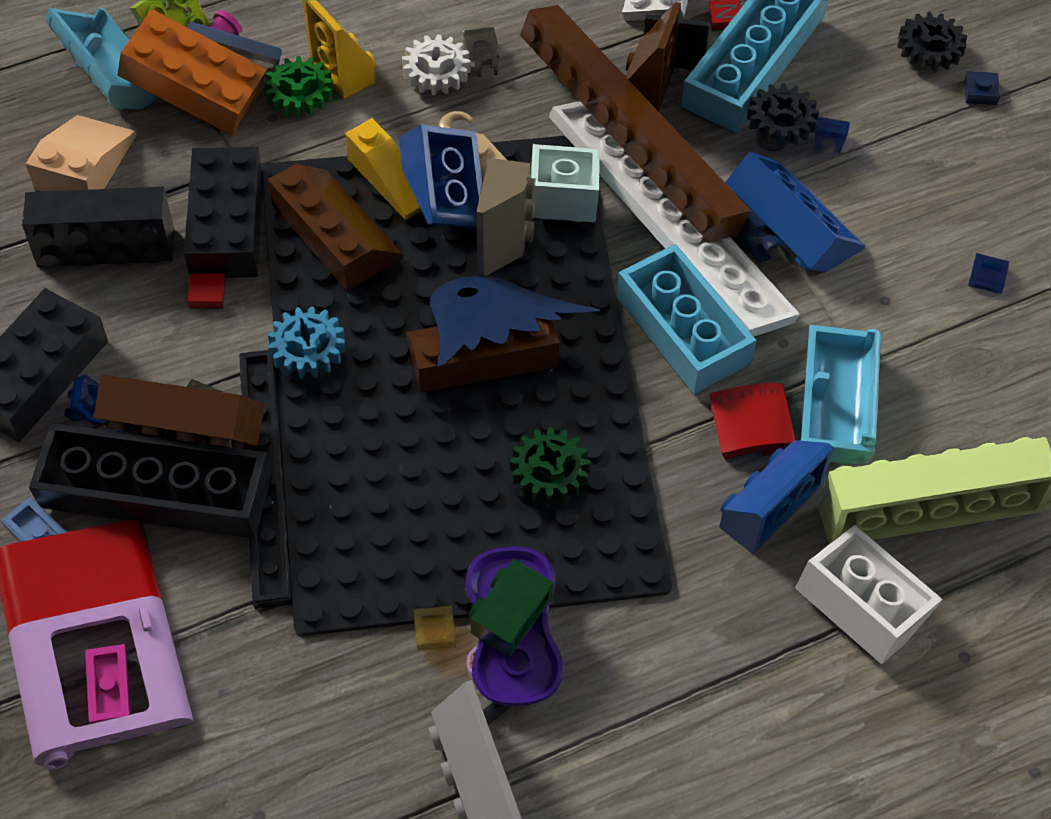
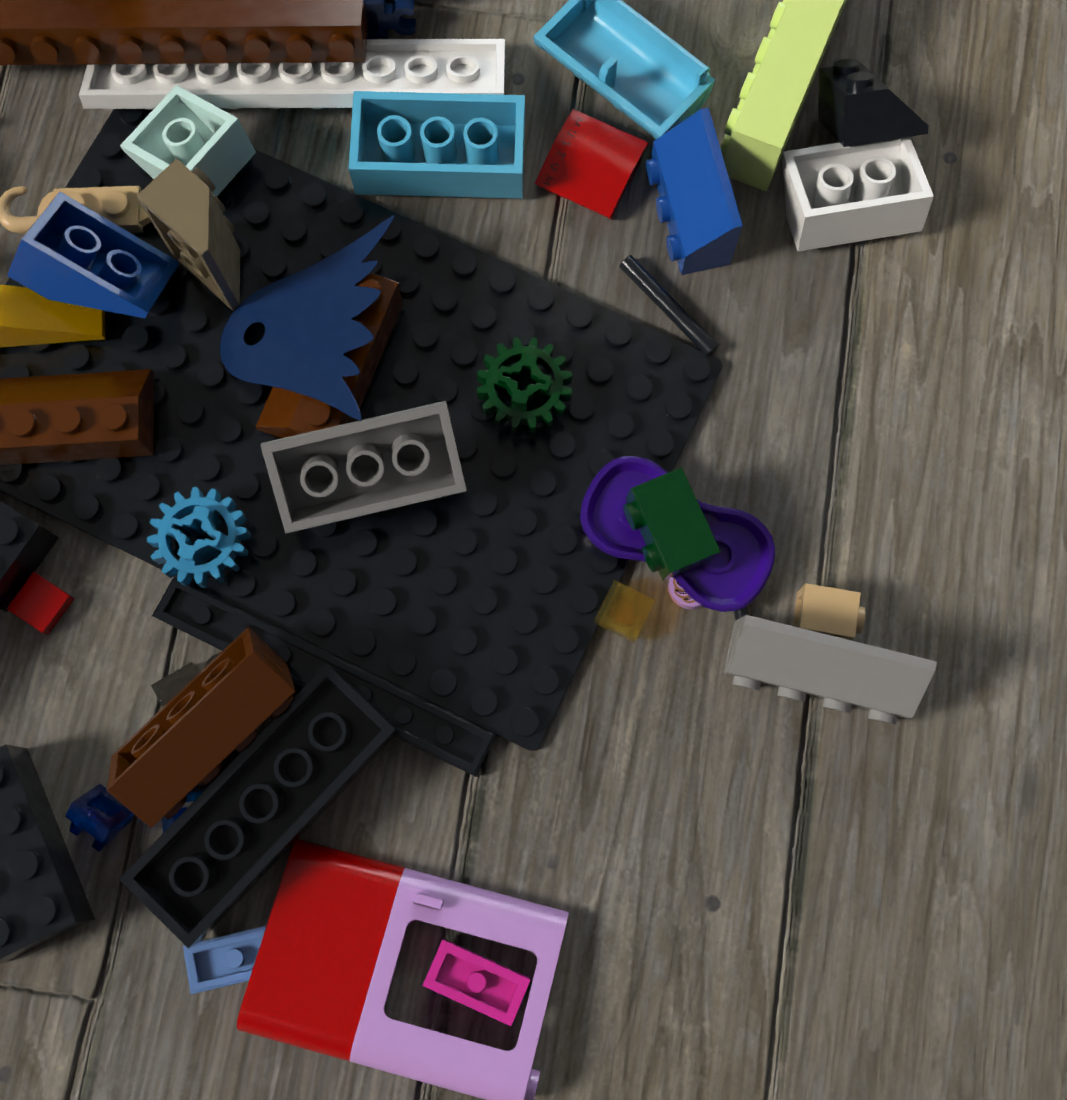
camera: 55 degrees left, 20 degrees up
none -> light grey slope [260,401,467,534]
none -> black bar [619,255,719,356]
none -> tan brick [792,583,865,640]
none -> black slope [818,59,929,147]

